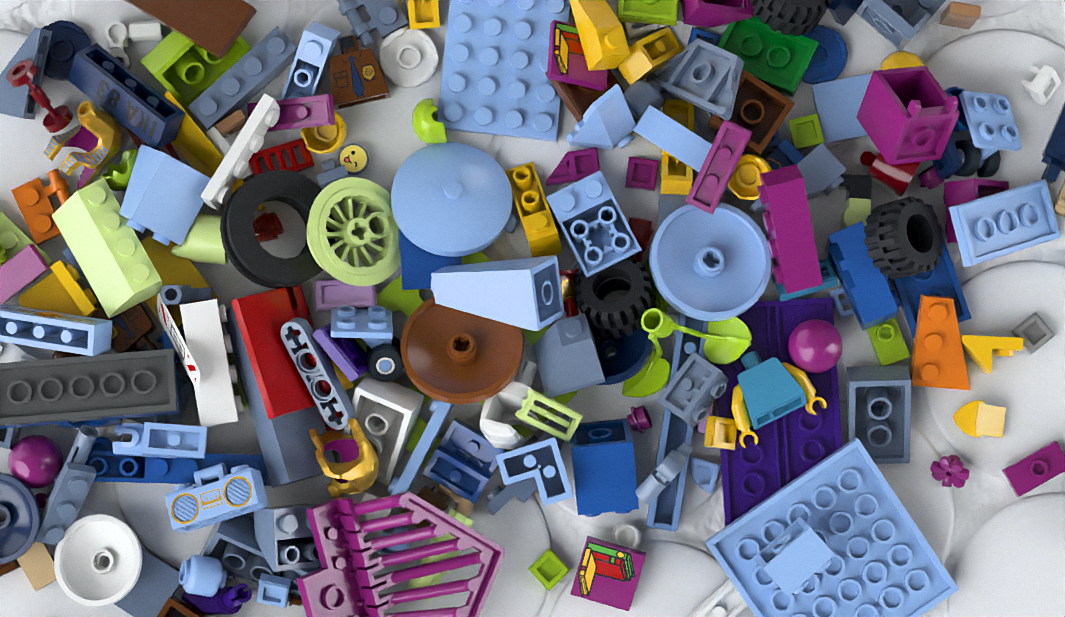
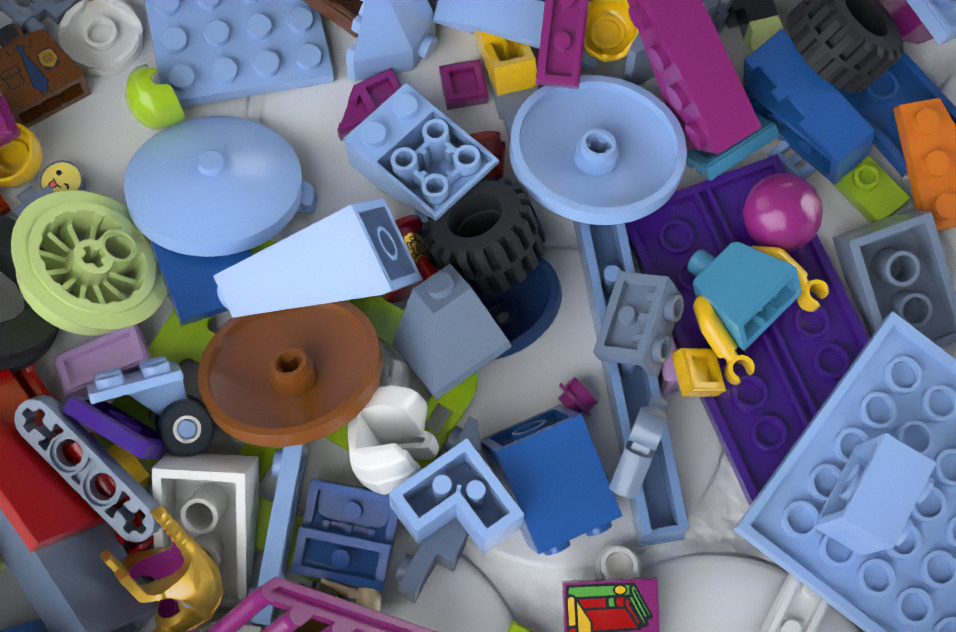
camera: 20 degrees left, 15 degrees down
yellow slope [504,162,563,257] -> none
yellowish green tile [515,388,583,443] -> none
lime plant [622,259,752,398] -> none
light blue tile [690,457,721,494] -> none

